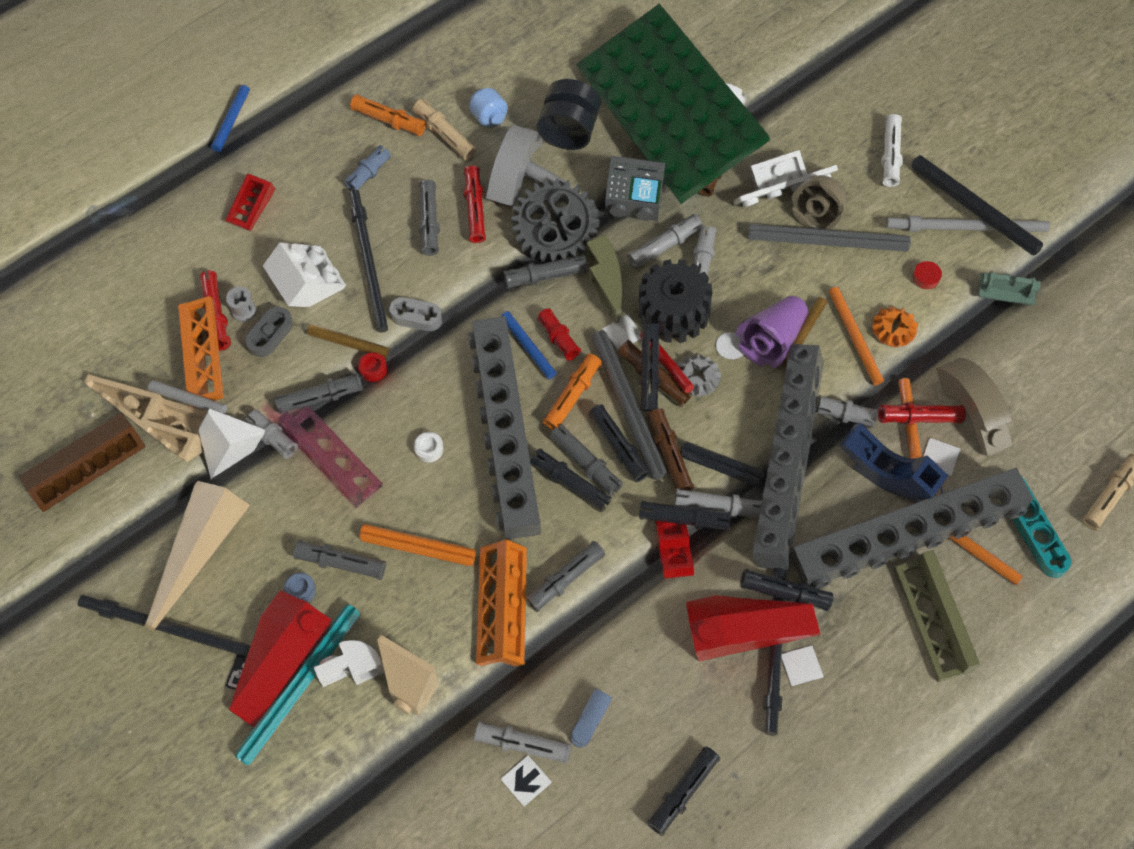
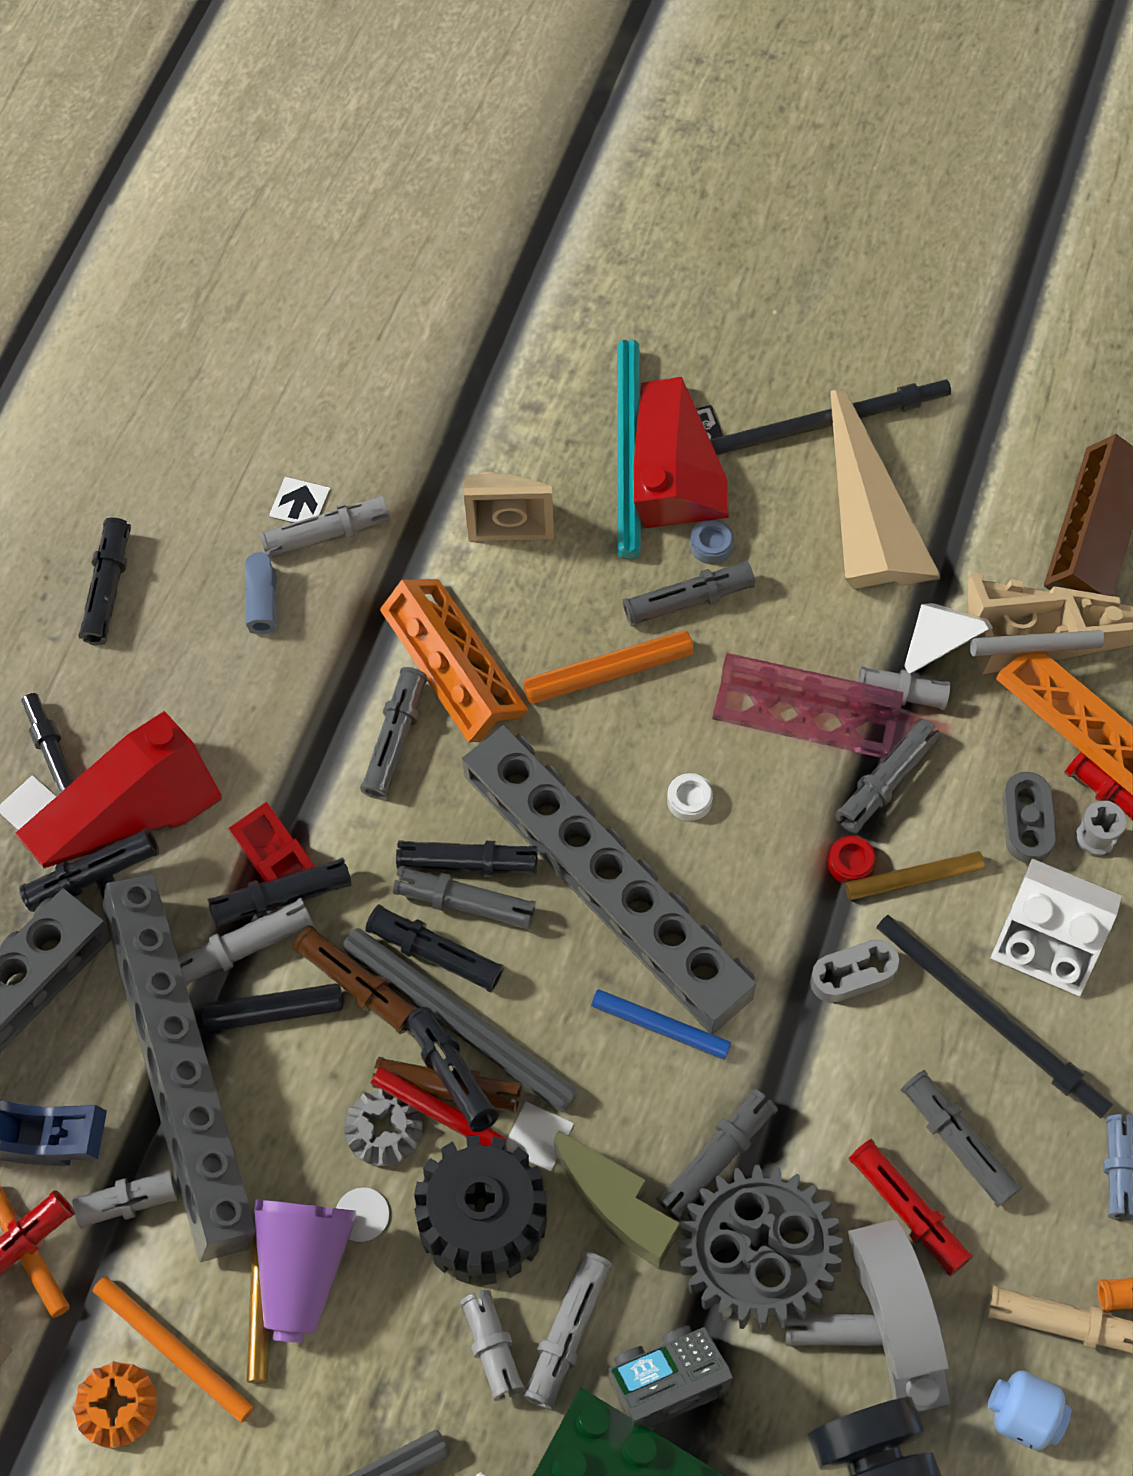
camera: 150 degrees right, 0 degrees up
white brick [314,640,385,687] -> none
red pin [537,308,581,361] -> none
orange pin [542,353,602,430] -> none

